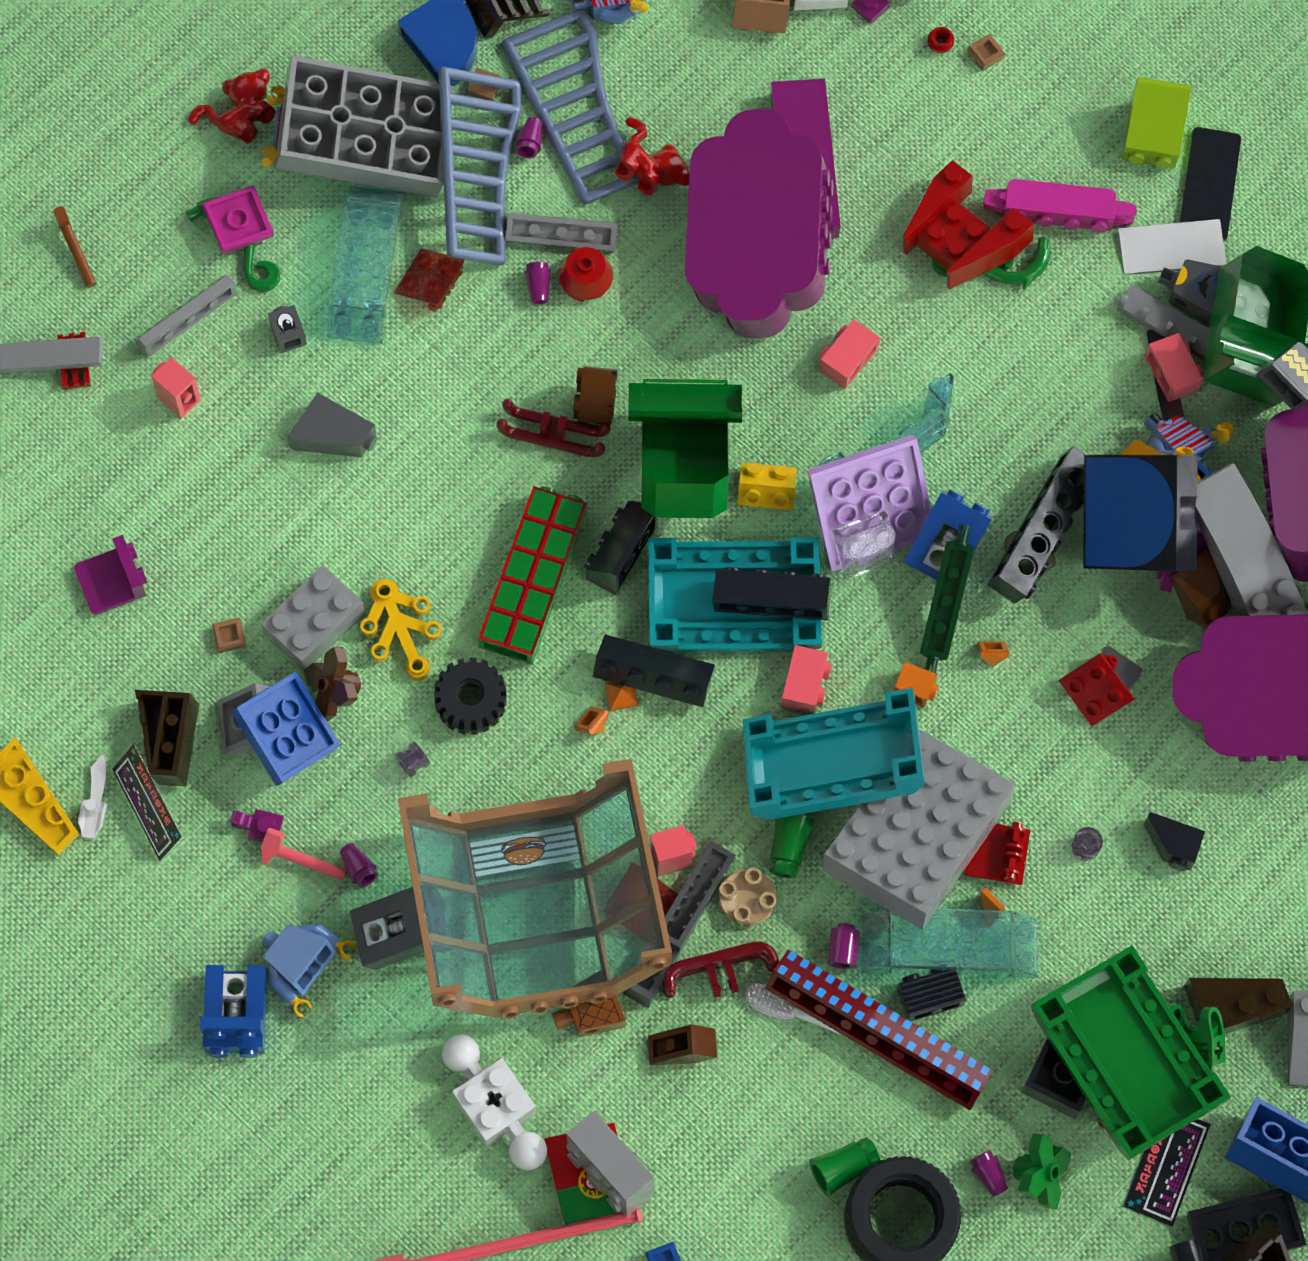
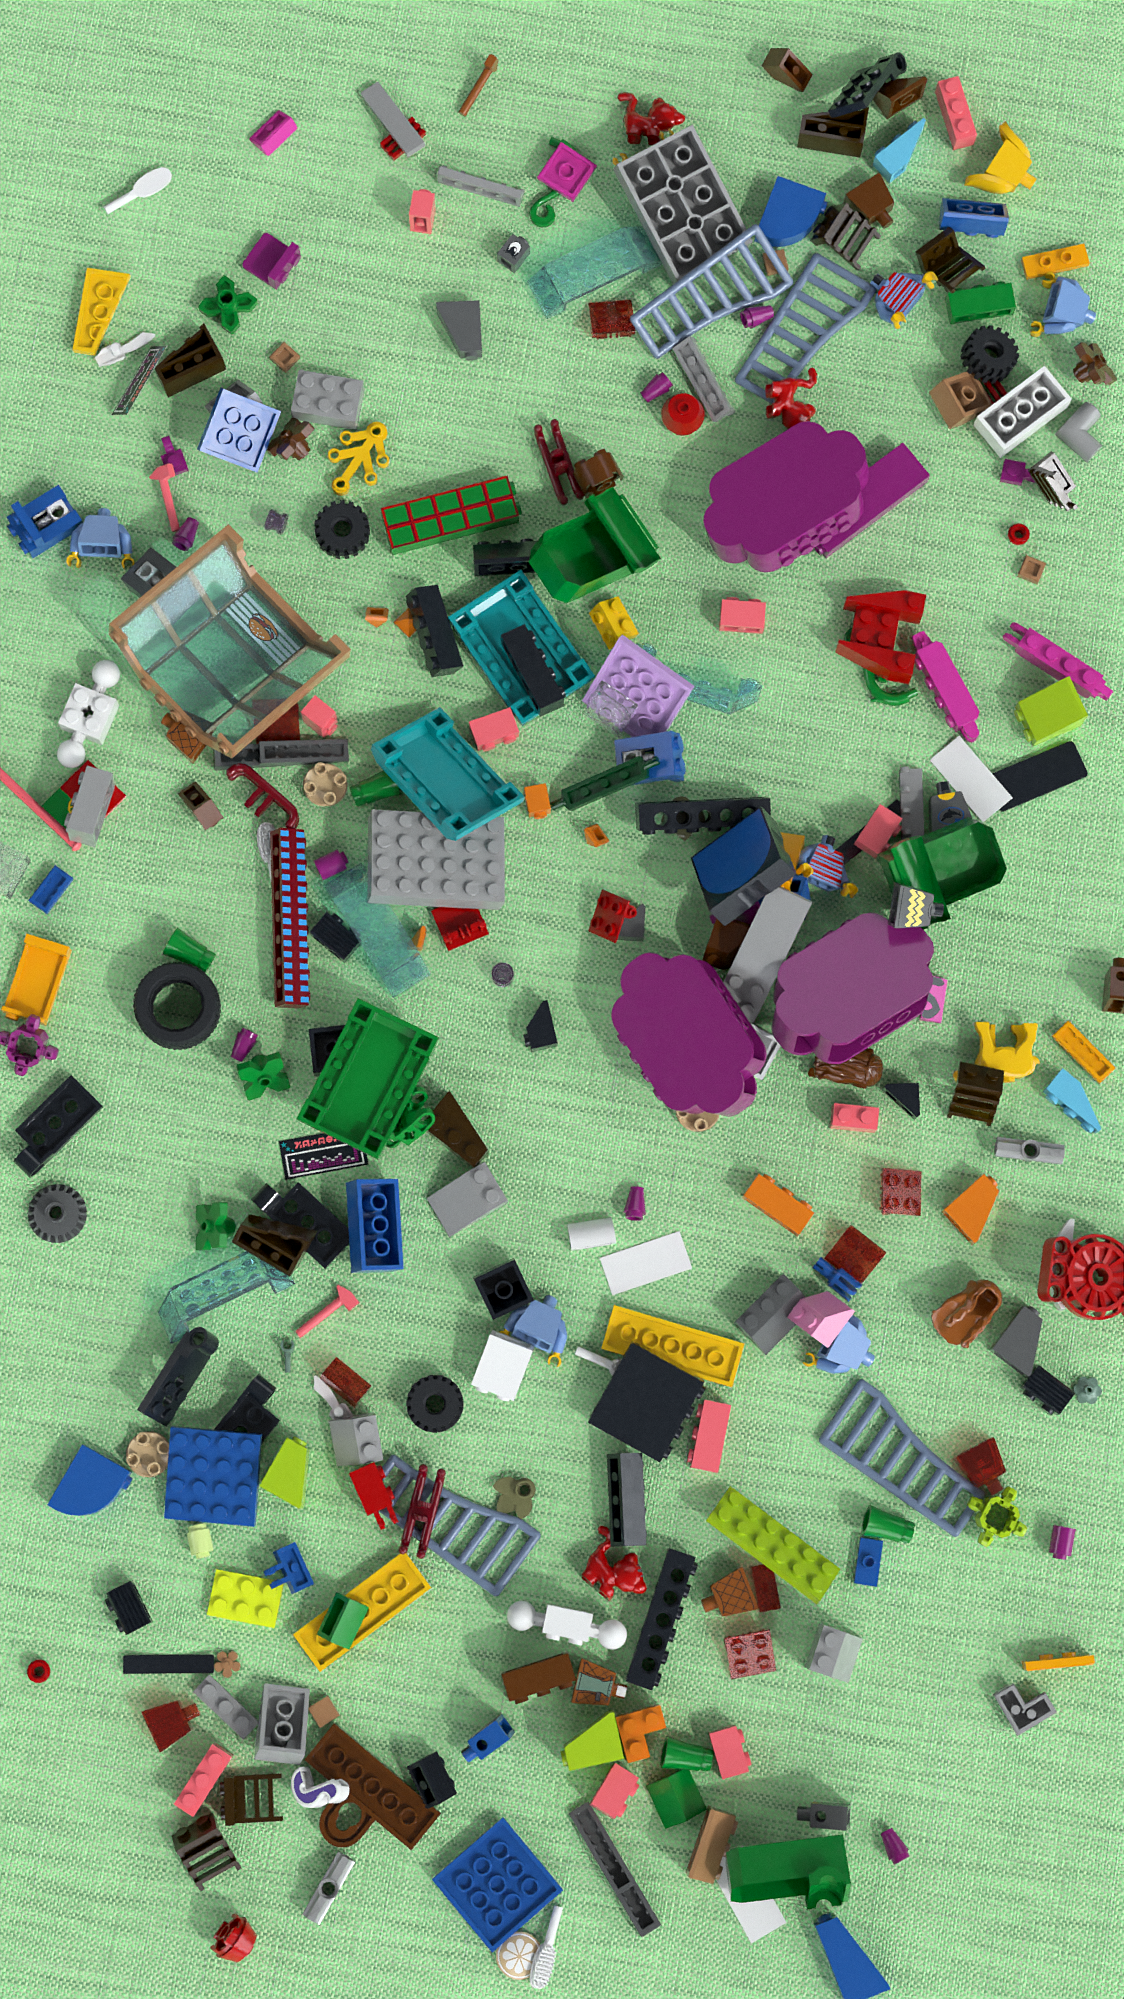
camera: 55 degrees right, 10 degrees up
none -> green plant [198,275,258,335]
none -> dark pink hinge [1003,622,1113,701]

